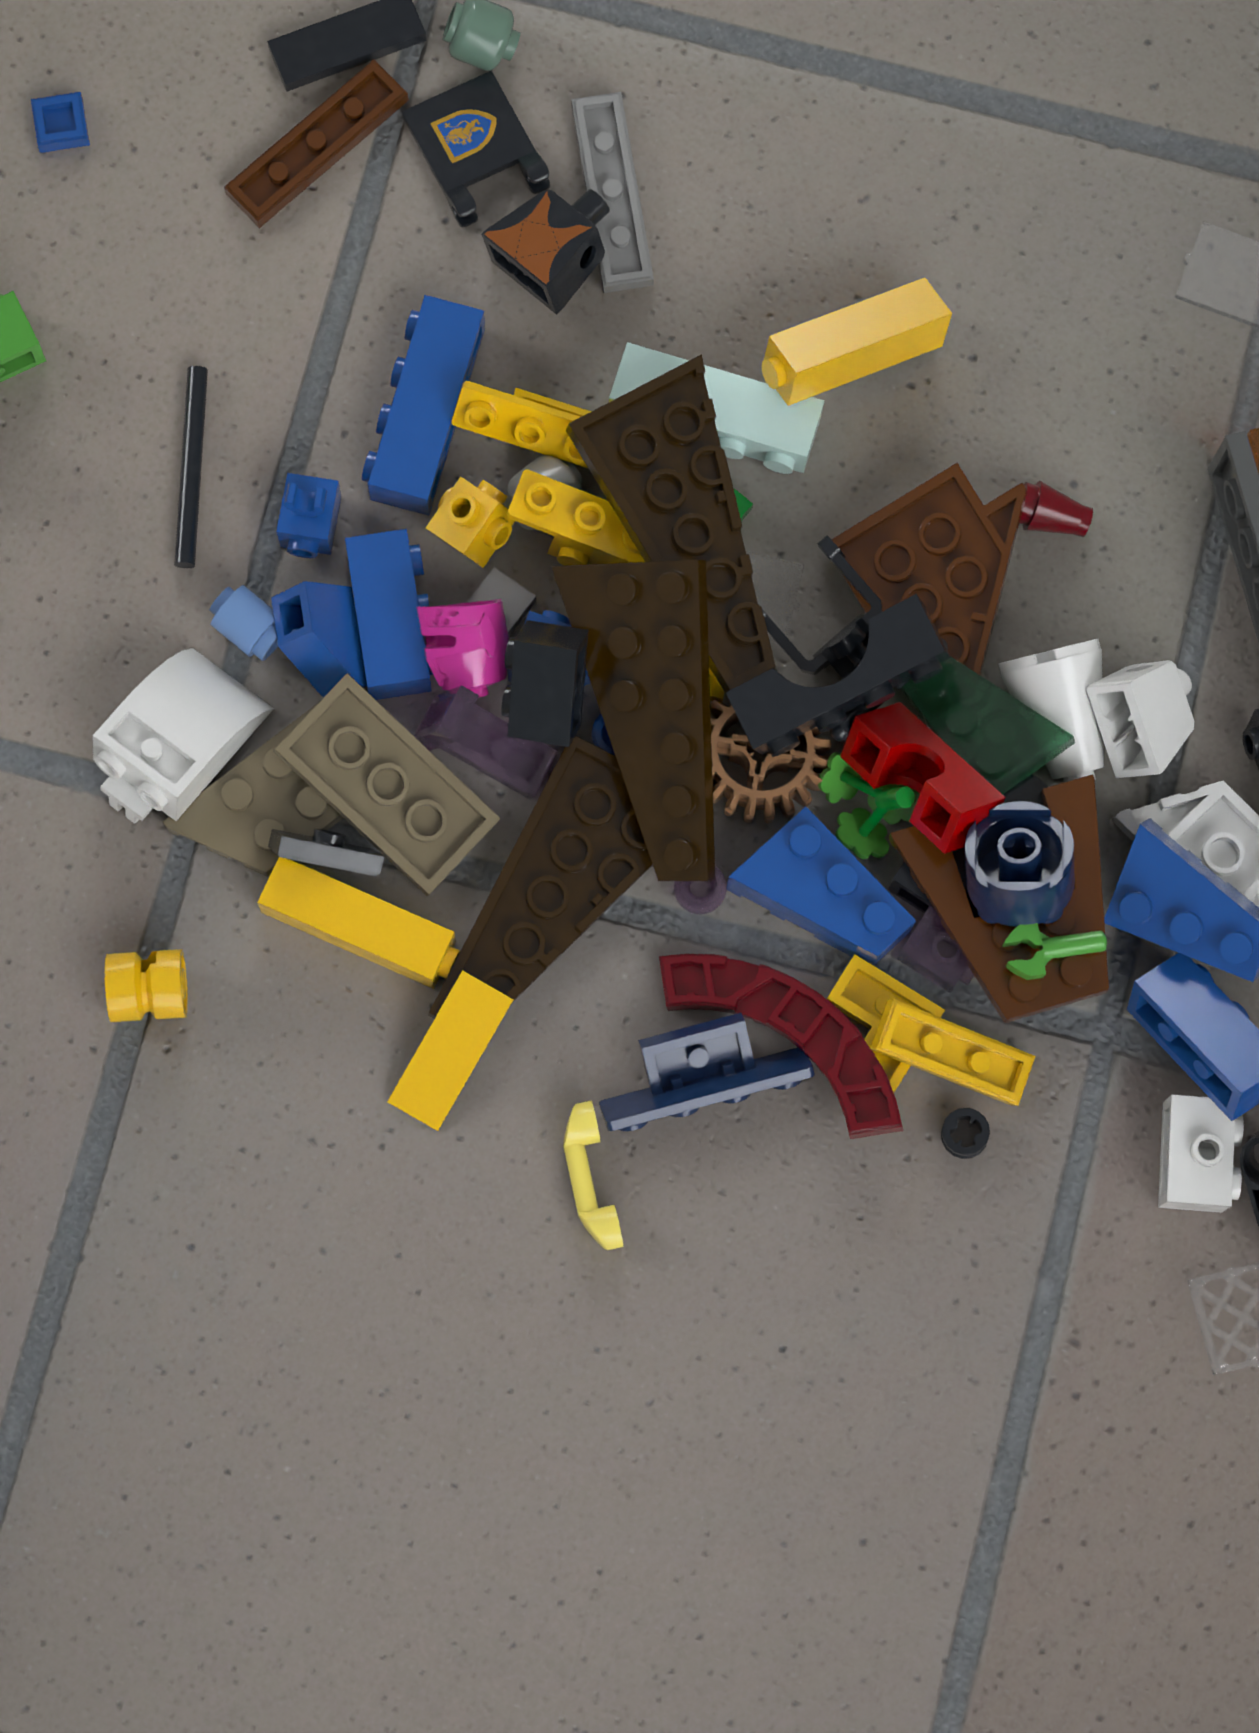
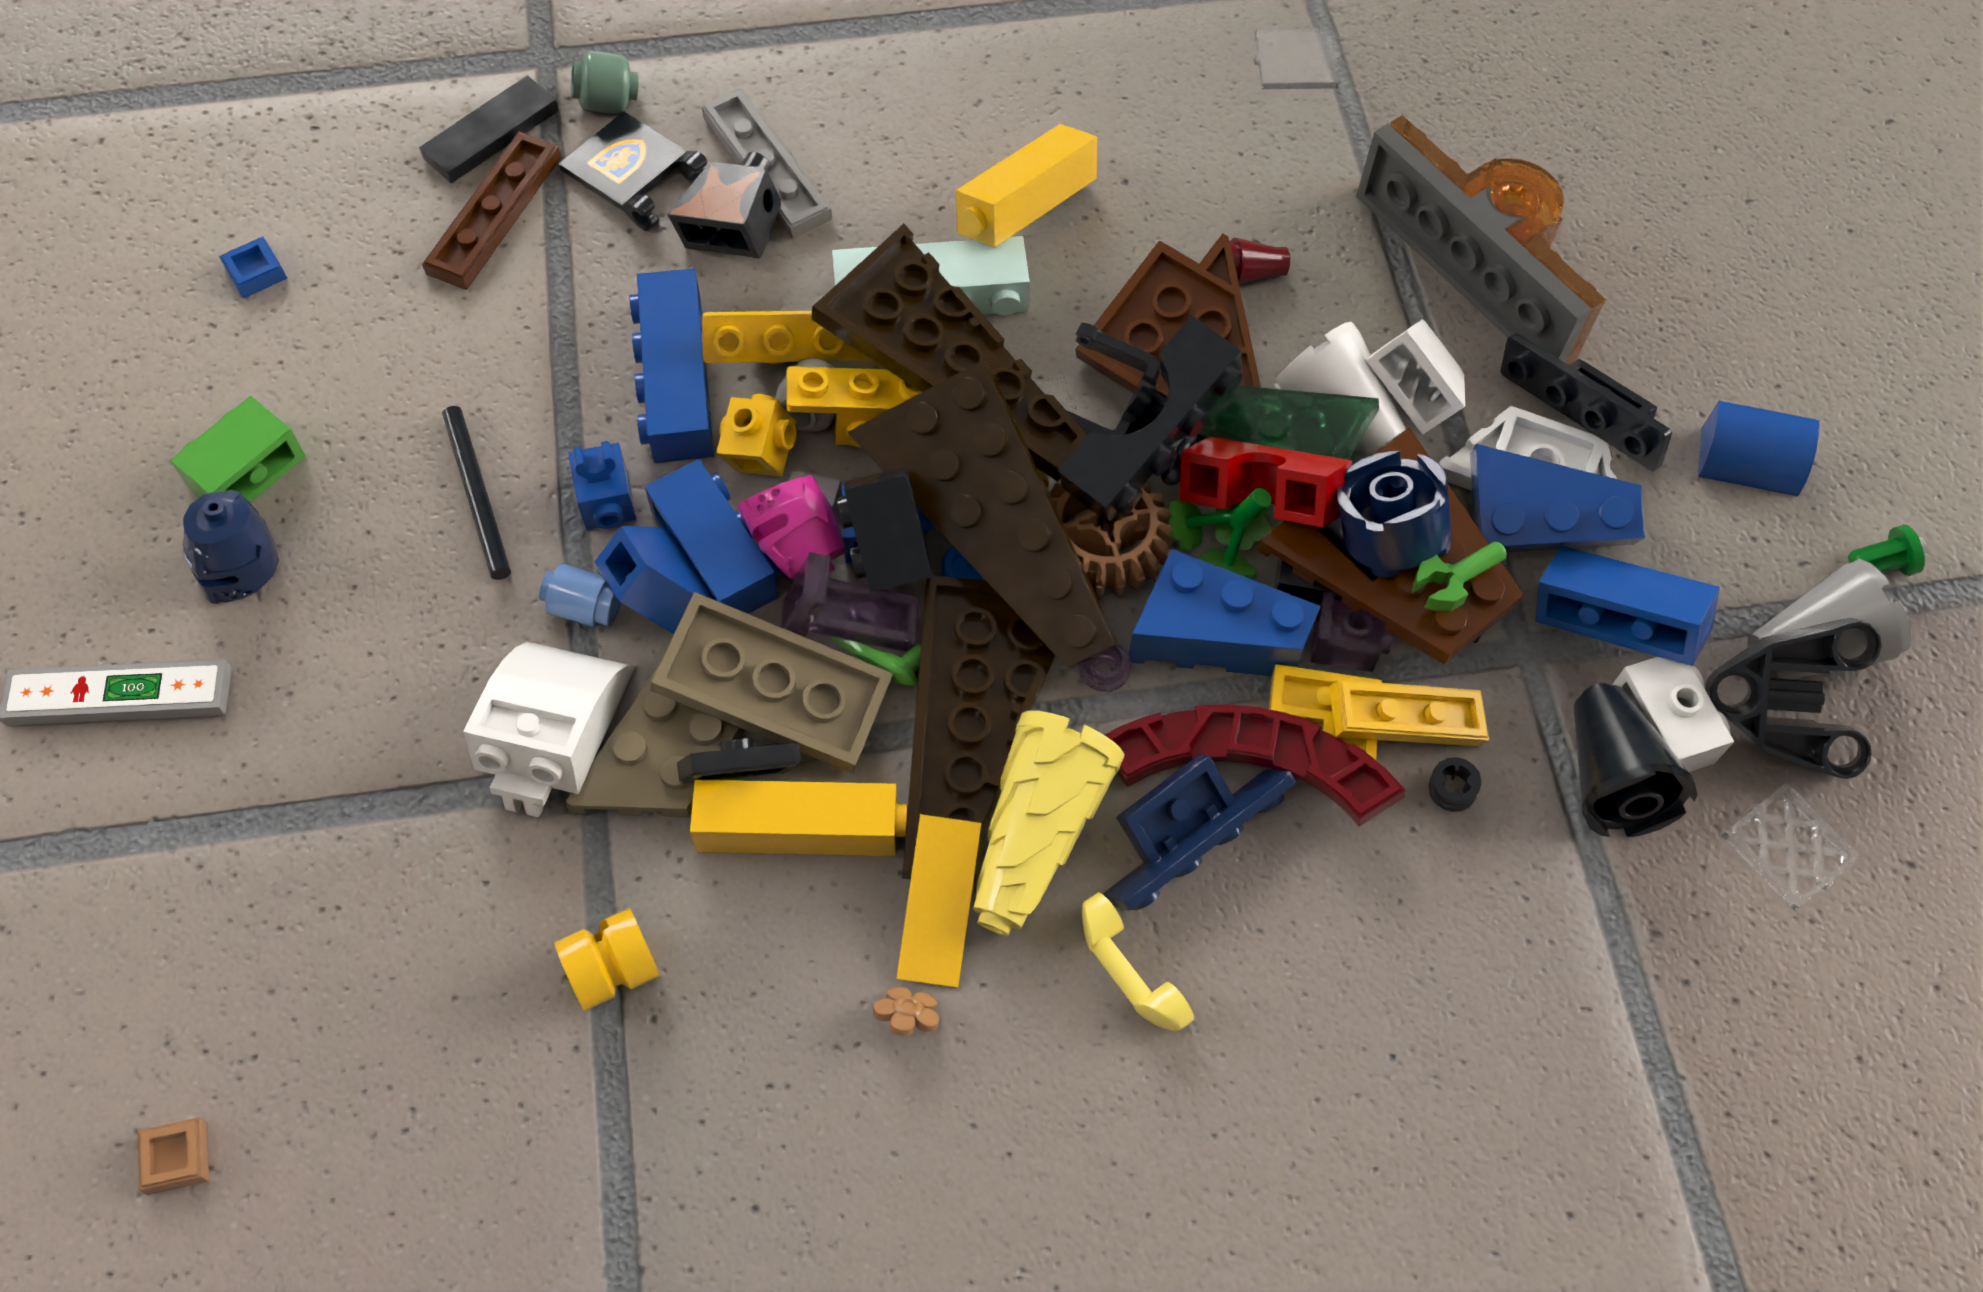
camera: 20 degrees left, 15 degrees down
none -> bright green bar [831,634,921,686]
none -> medium nougat plant [873,987,940,1036]
none -> light yellow cone [973,710,1125,936]
none -> black cone [1574,683,1698,837]

